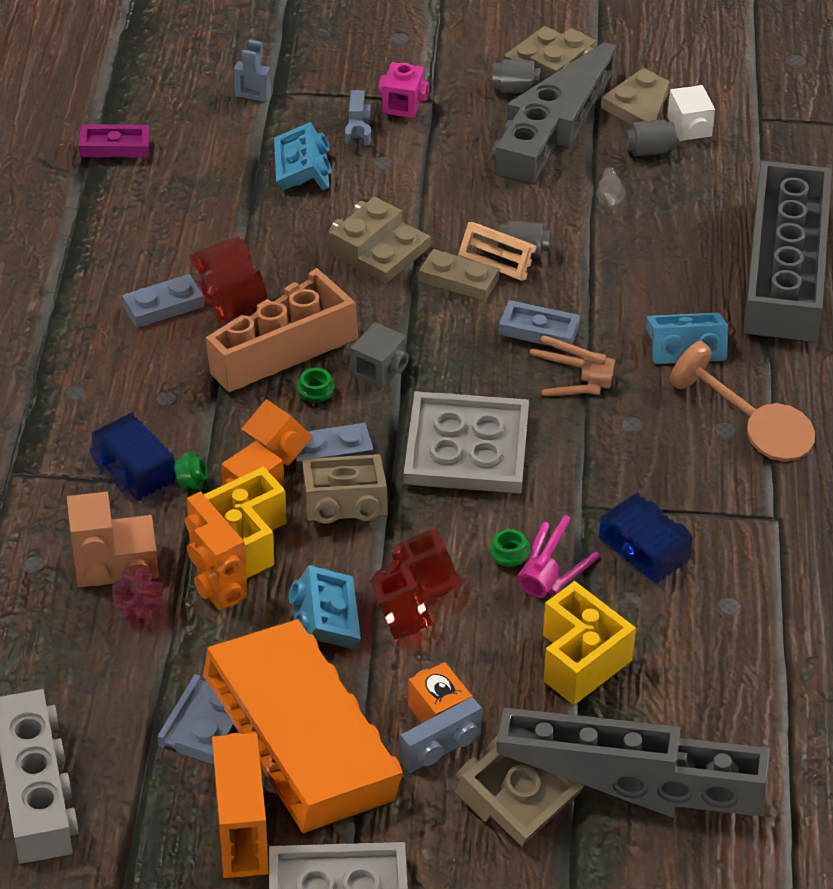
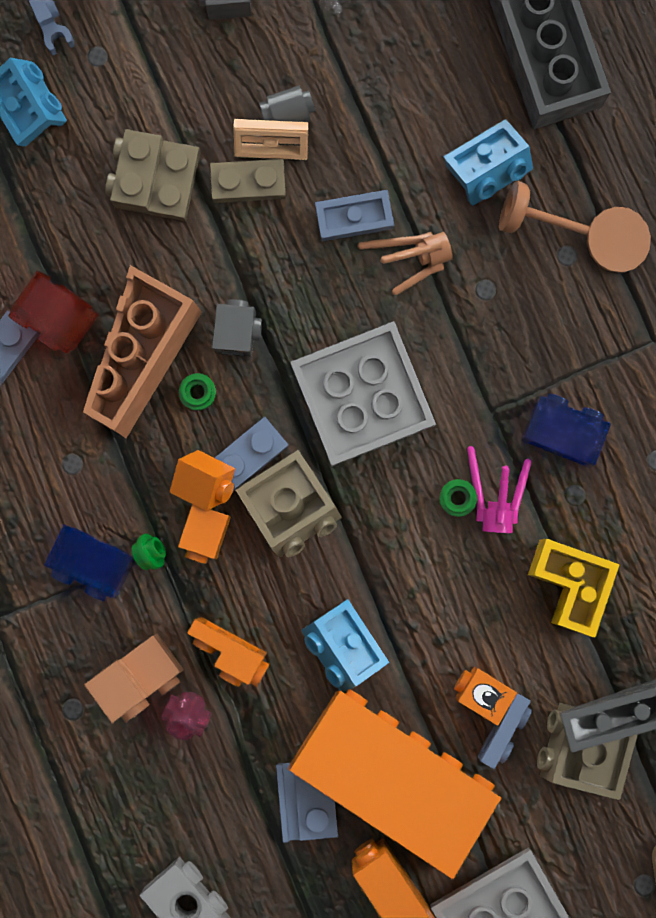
camera: 25 degrees left, 40 degrees up
yellow brick [204,466,286,579] -> none
clear red brick [370,527,461,641] -> none

